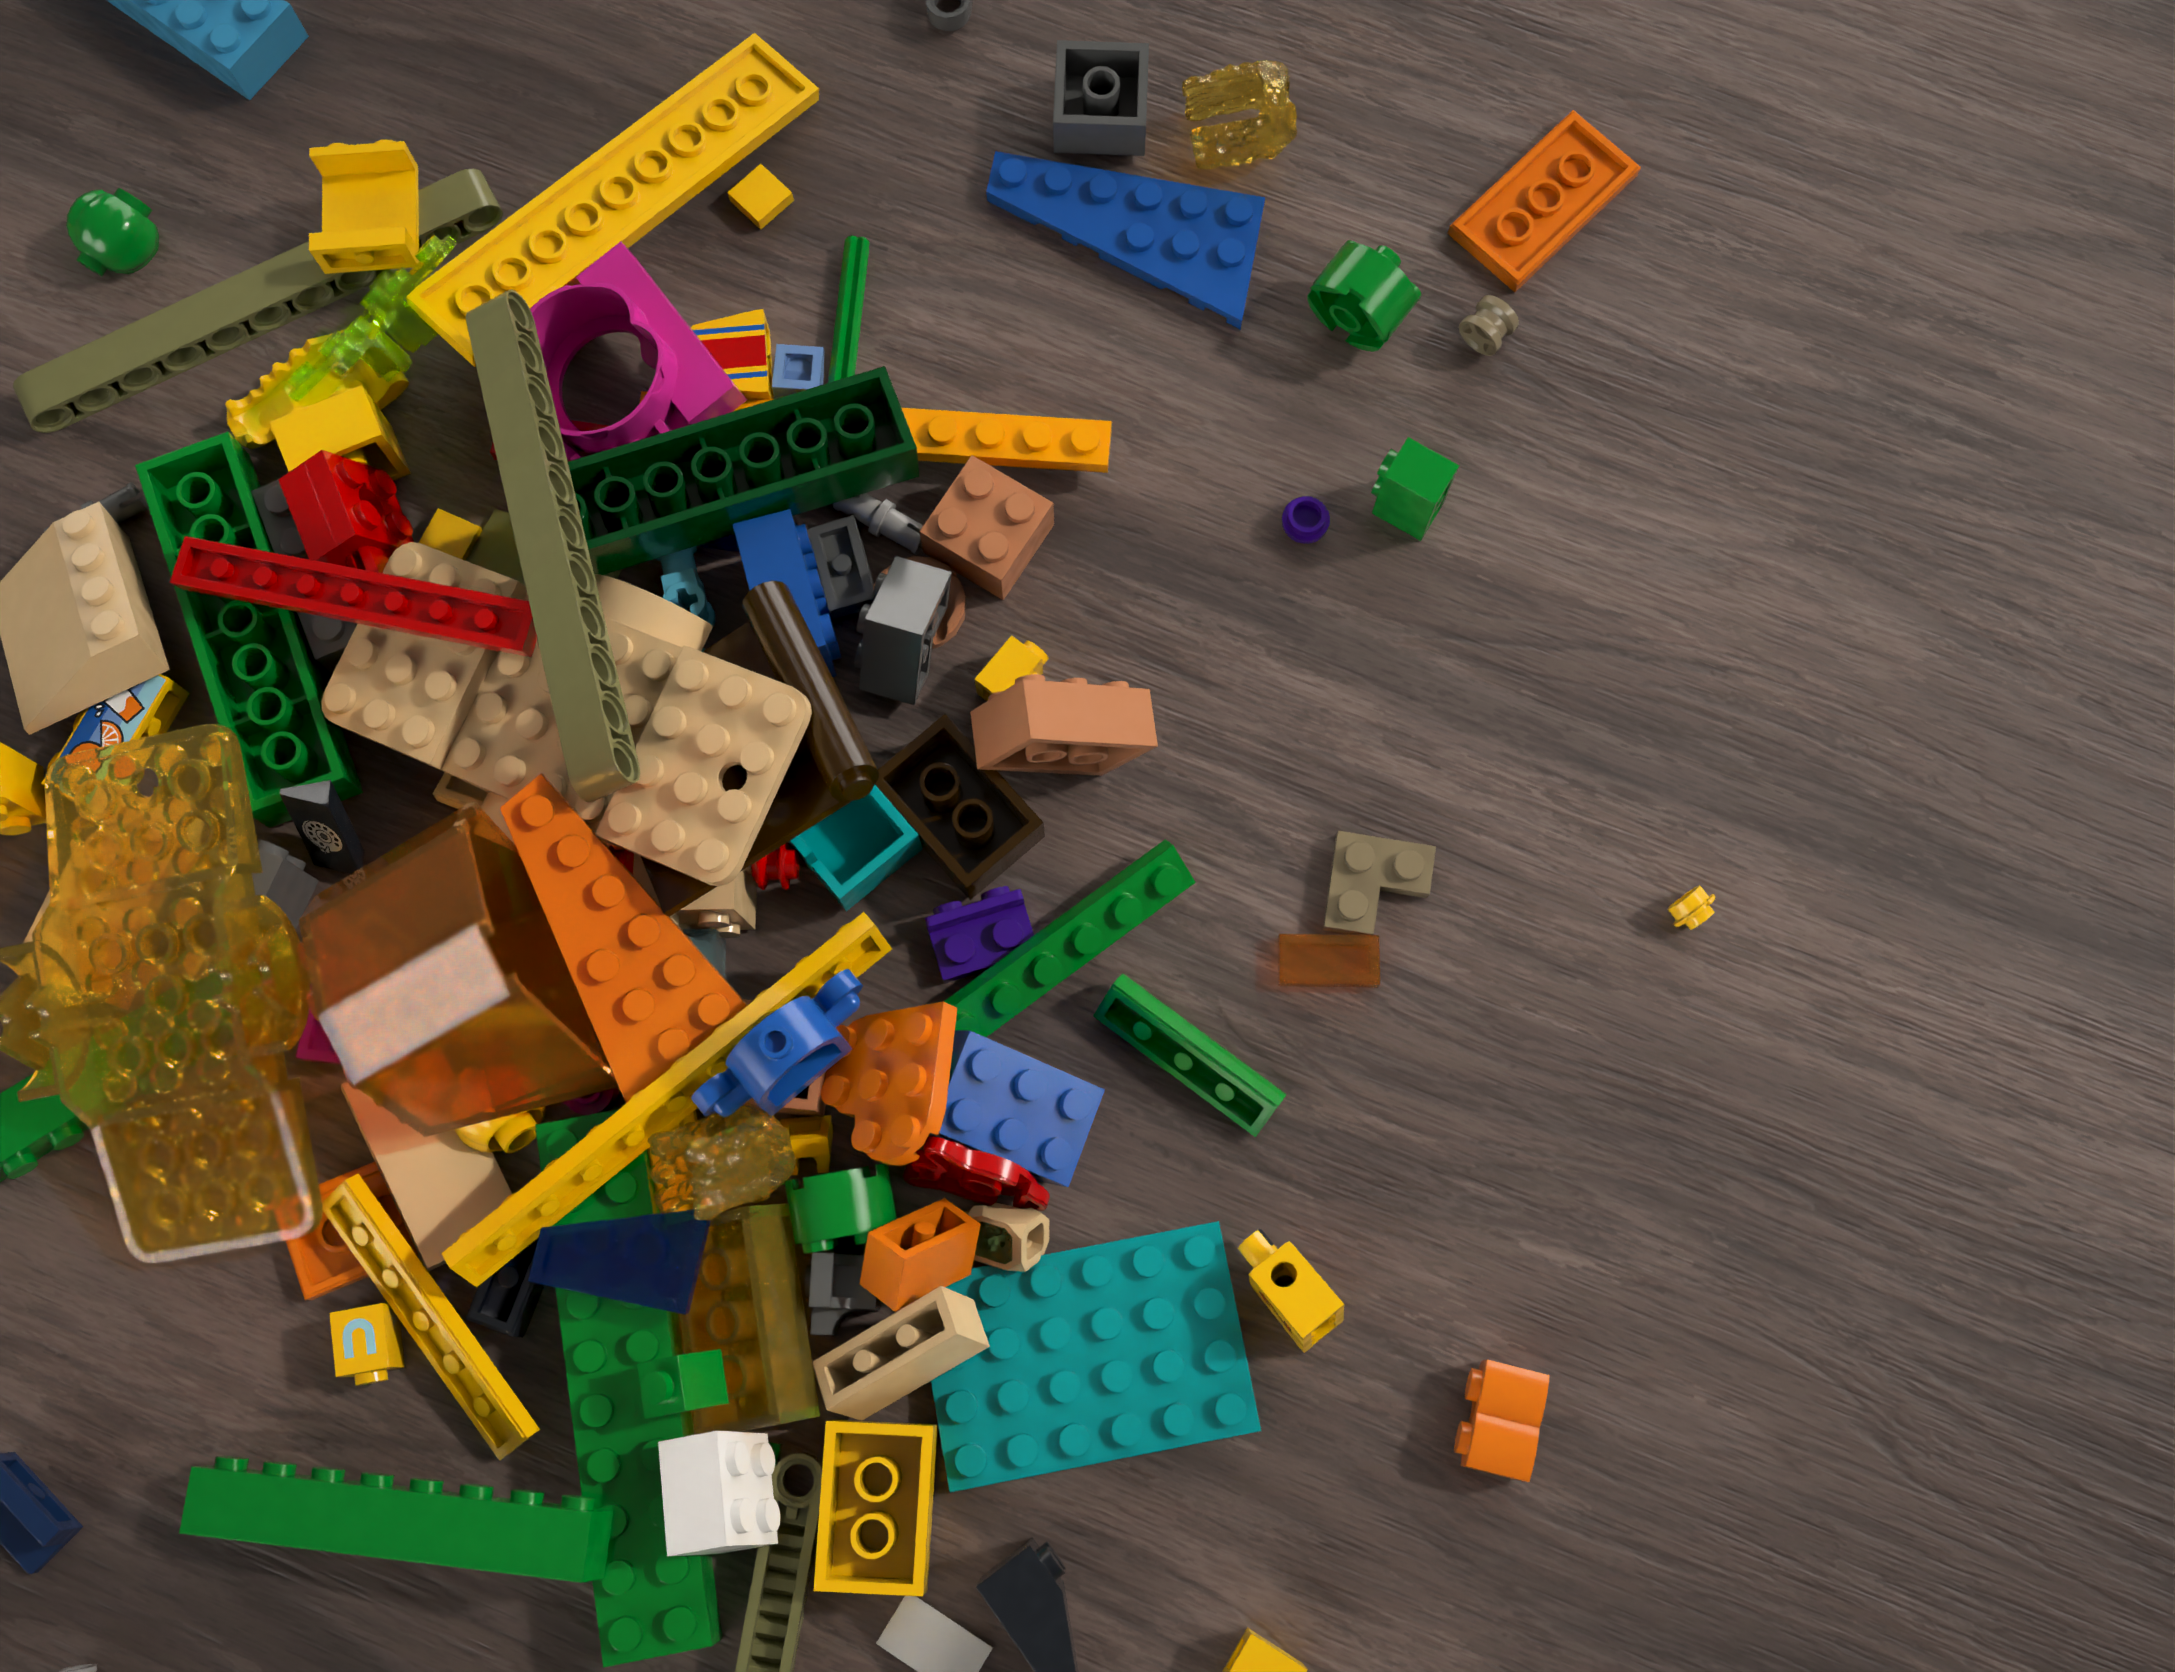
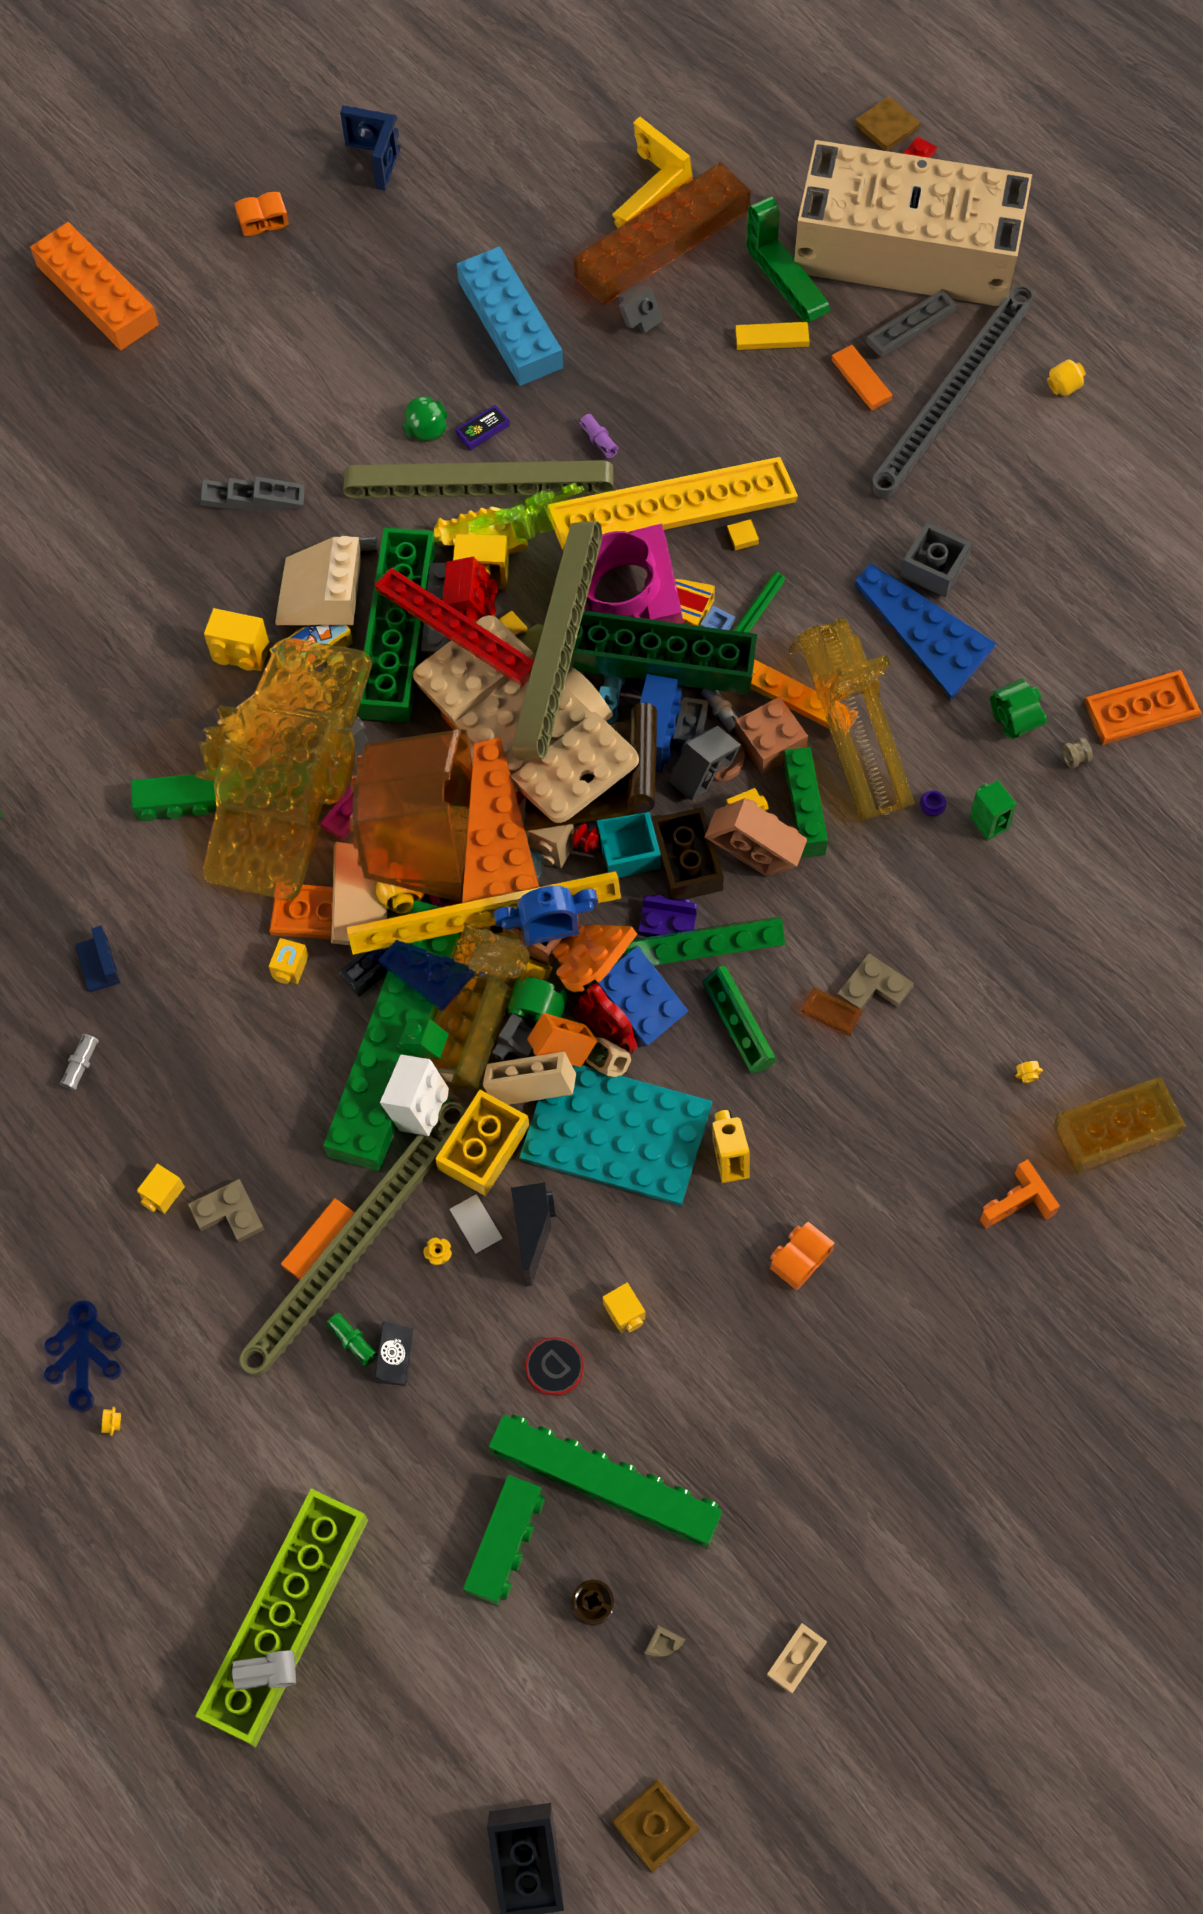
camera: 30 degrees right, 10 degrees down
green brick [179,1456,613,1583] -> none
black slope [280,780,364,875] -> none
yellow panel [309,139,419,274] -> none
yellow tile [320,1173,540,1460] -> none
clear yellow piece [1182,60,1298,169] -> none
none -> tile [456,405,510,450]
none -> medium lavender pin [579,414,619,458]
none -> green brick [783,747,828,858]
none -> clear yellow piece [788,617,915,822]
none -> orange bracket [980,1159,1060,1229]
none -> clear yellow brick [1053,1076,1186,1175]

